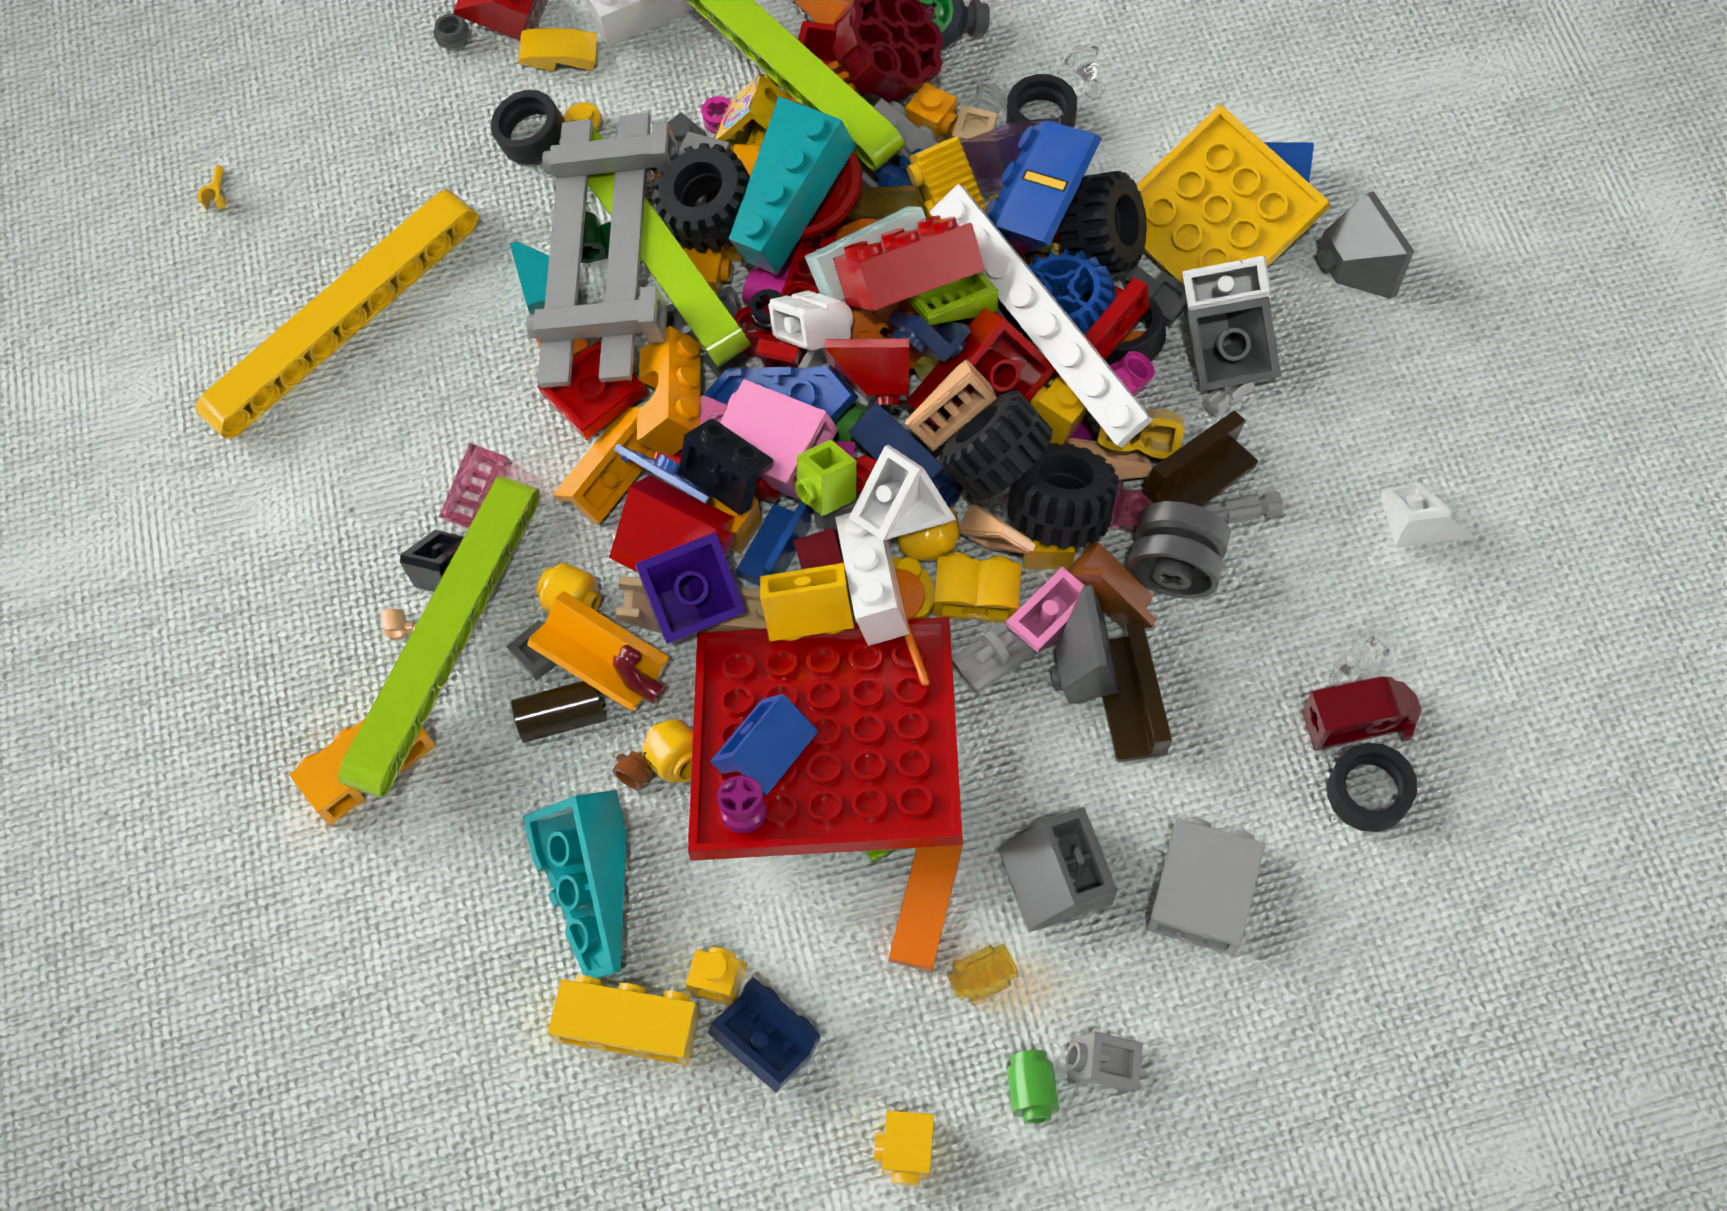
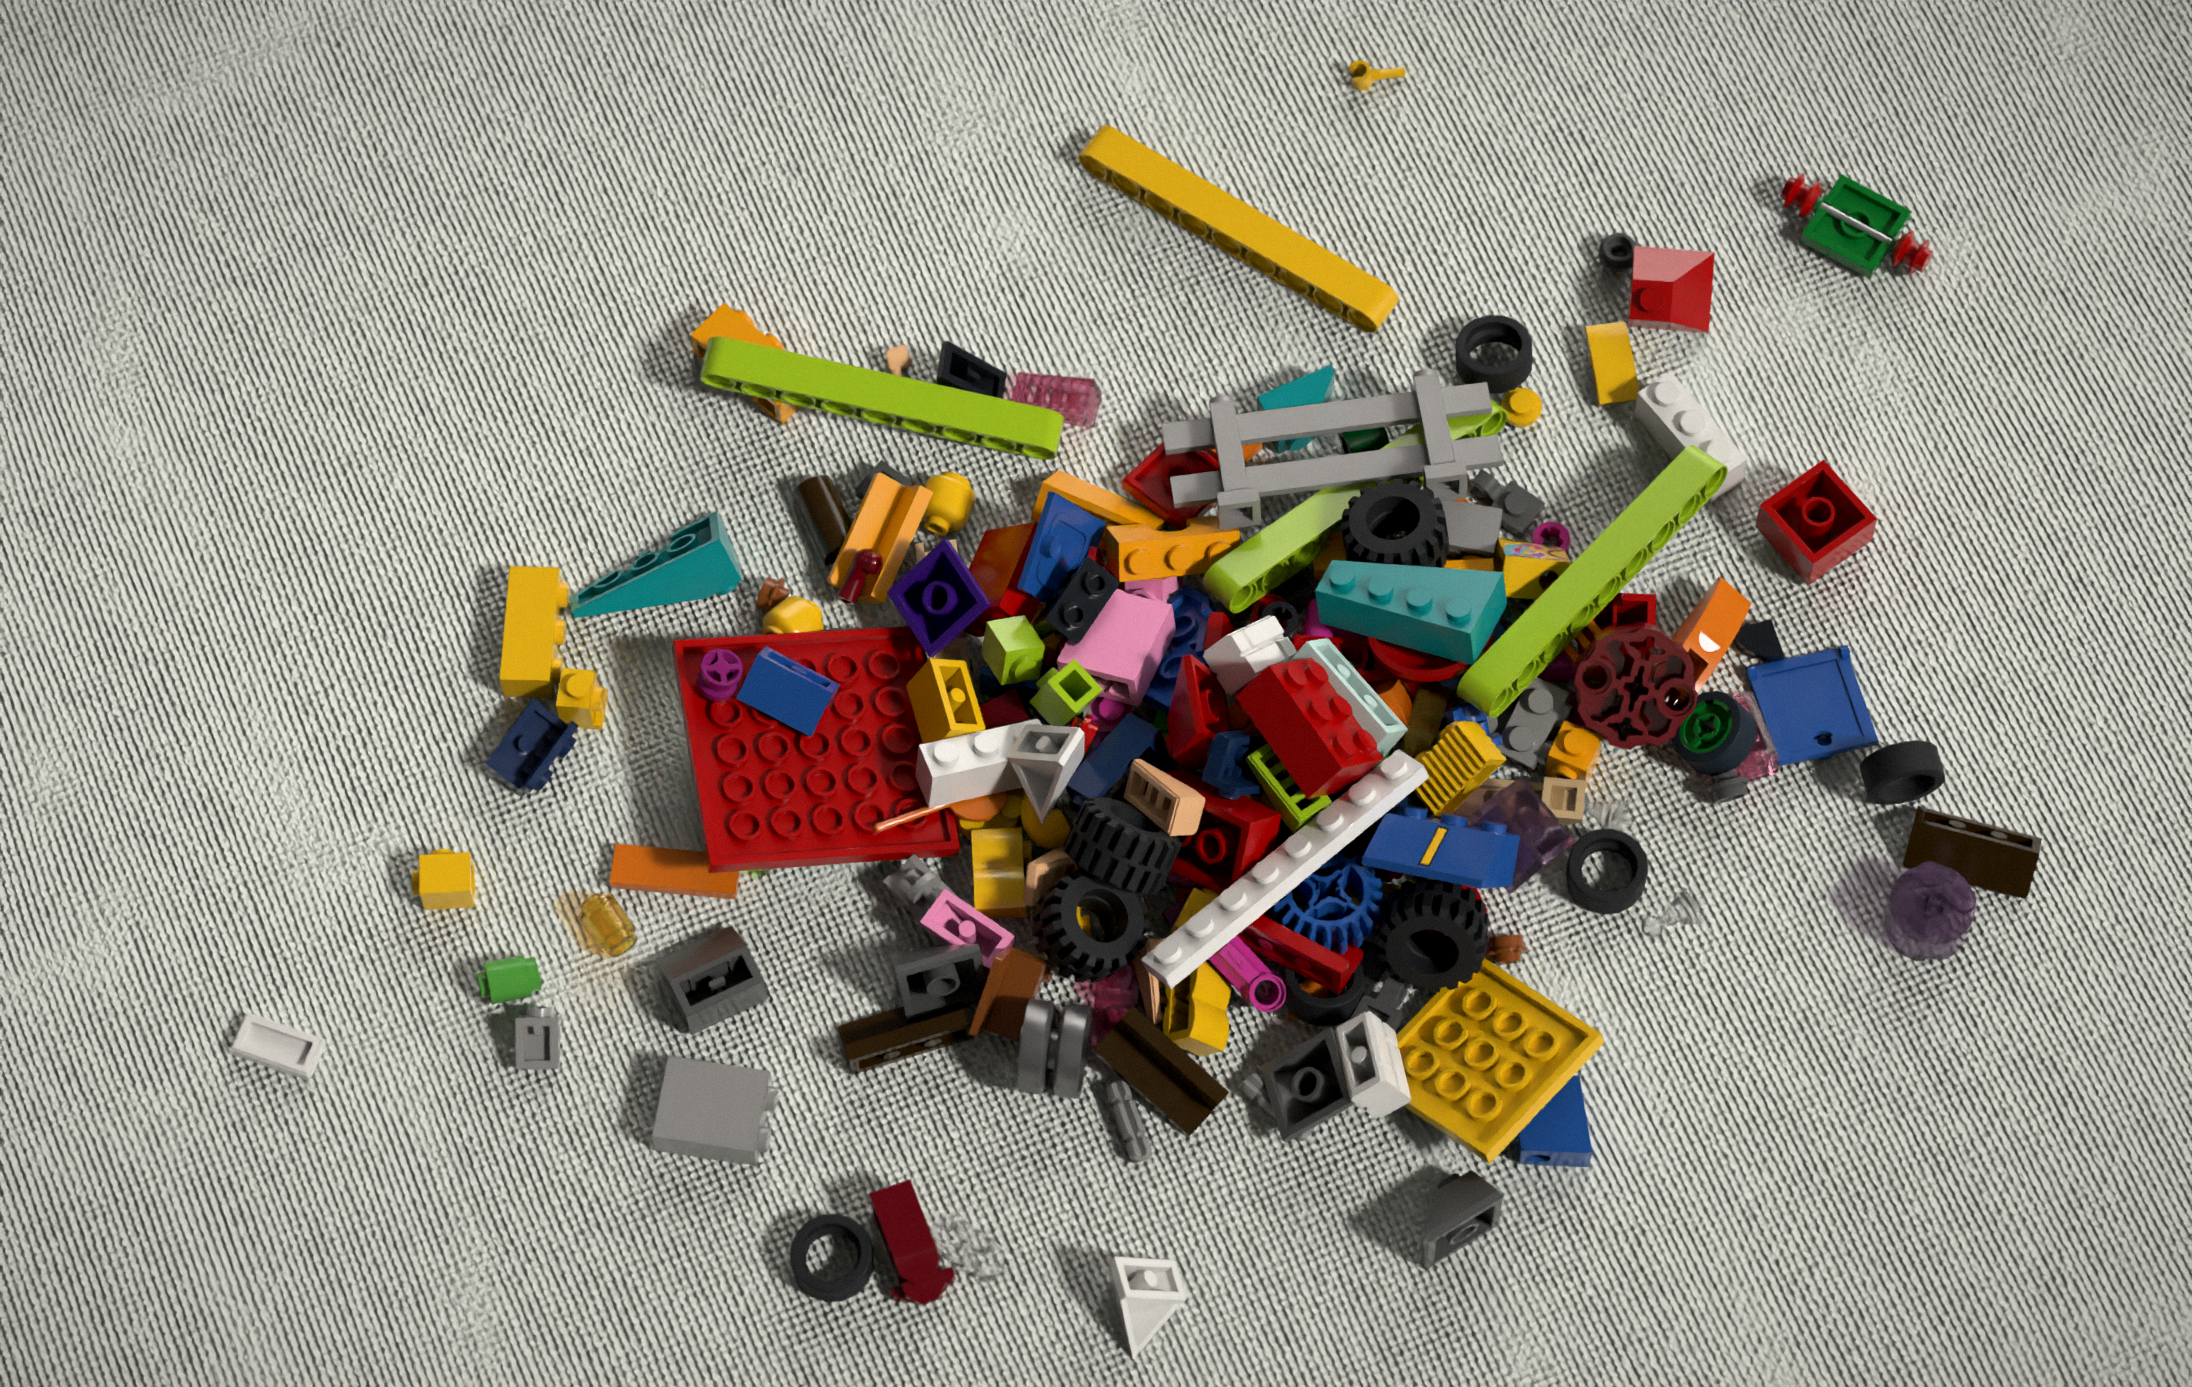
camera: 80 degrees right, 0 degrees up
none -> lime brick [981,615,1045,685]

